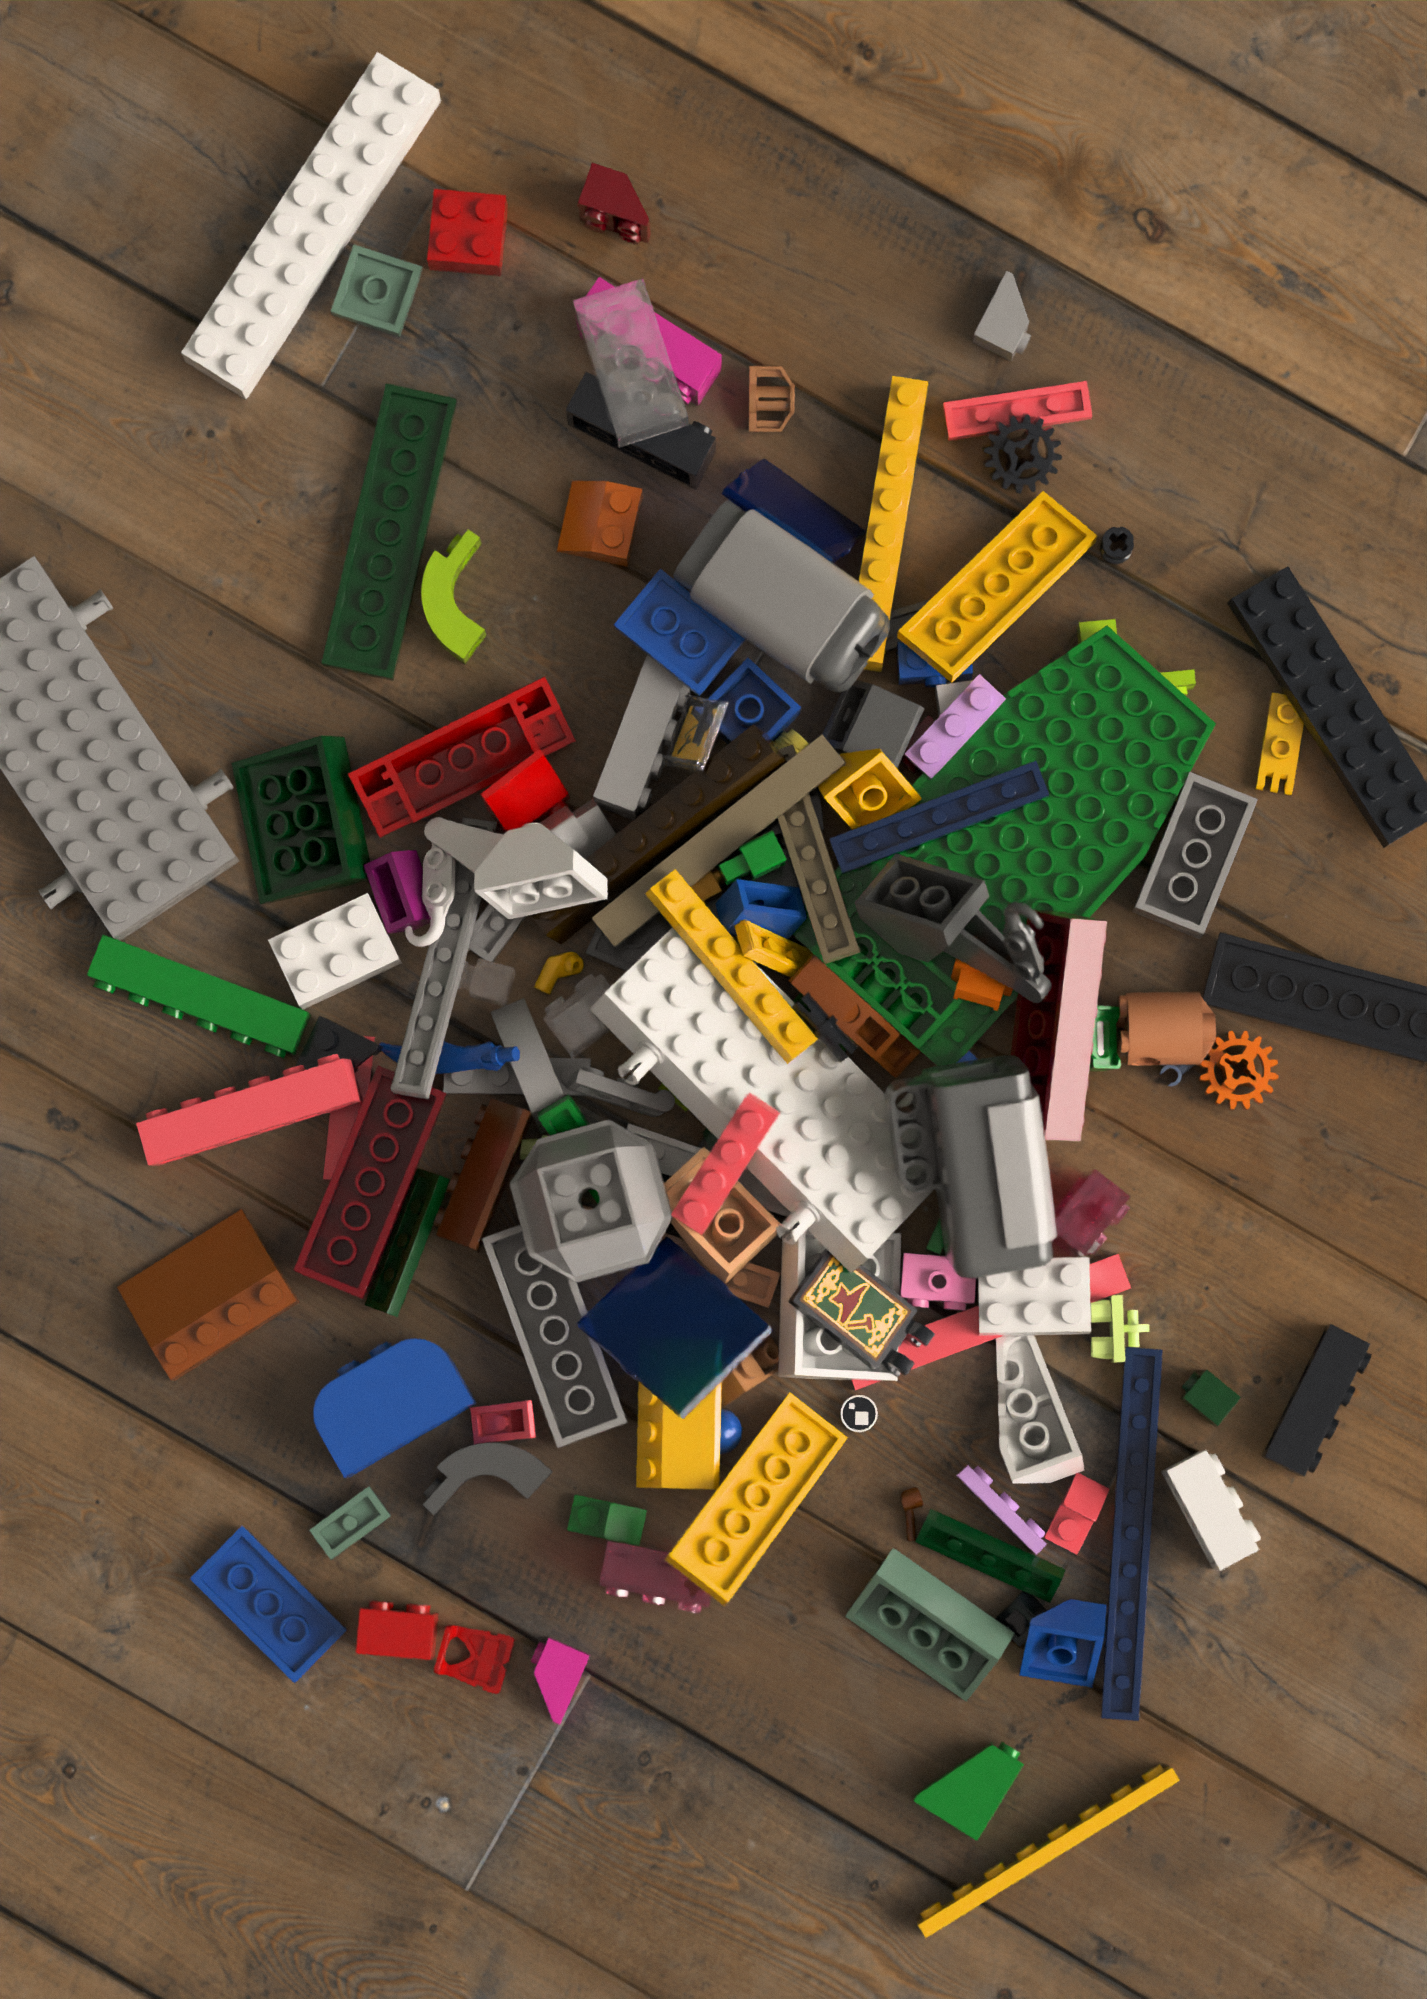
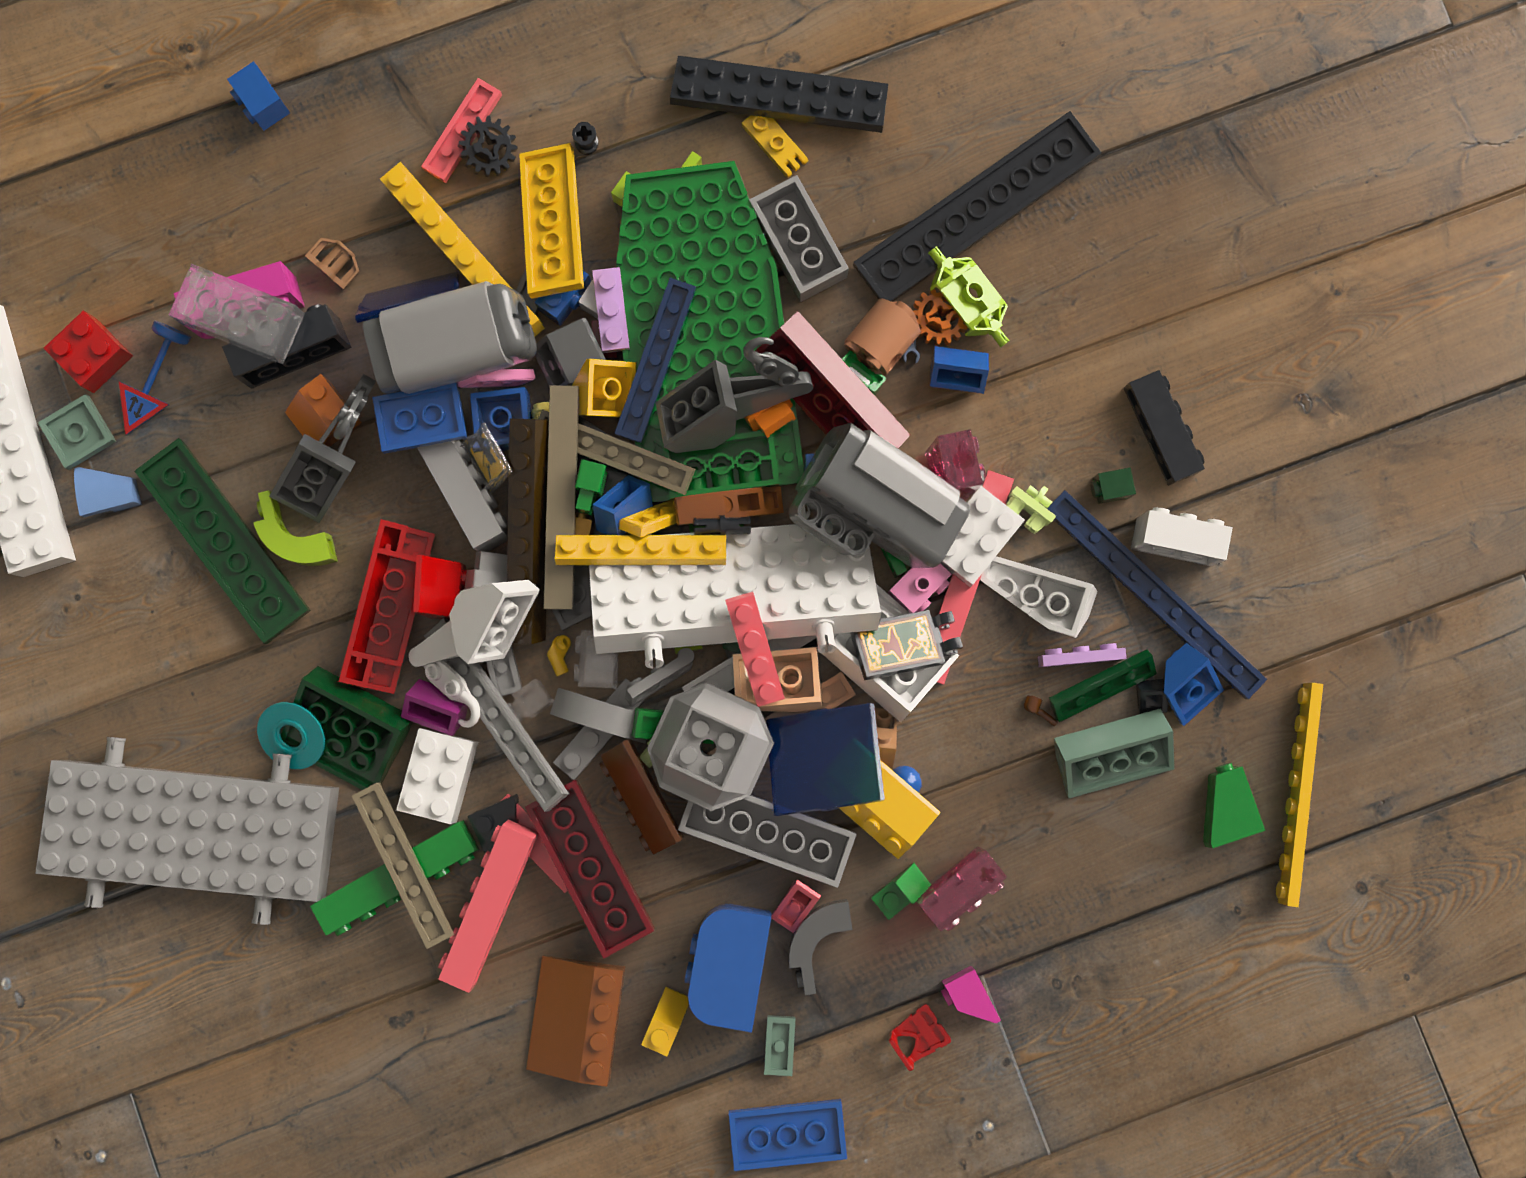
camera: 55 degrees left, 0 degrees up
red brick [356,1600,439,1660] -> none
dark green plate [365,1168,450,1317] -> none
blue sword [379,1041,520,1074] -> none
dark red slope [578,163,650,244] -> none
yellow plate [665,1392,848,1606] -> none
black tile [840,1395,877,1432] -> none
light grey slope [972,271,1031,361] -> none
coral slope [1043,1473,1110,1555] -> none
none -> medium blue slope [74,467,142,517]
none -> blue piece [119,321,191,435]
none -> blue brick [227,61,290,131]
none -> teal piece [257,702,325,769]
none -> dark grey slope [269,374,376,523]
none -> dark tan plate [352,782,454,949]
none -> bright pink tile [457,369,535,388]
none -> yellow slope [641,987,689,1056]
none -> lime plate [928,246,1010,348]
none -> blue brick [930,346,989,394]

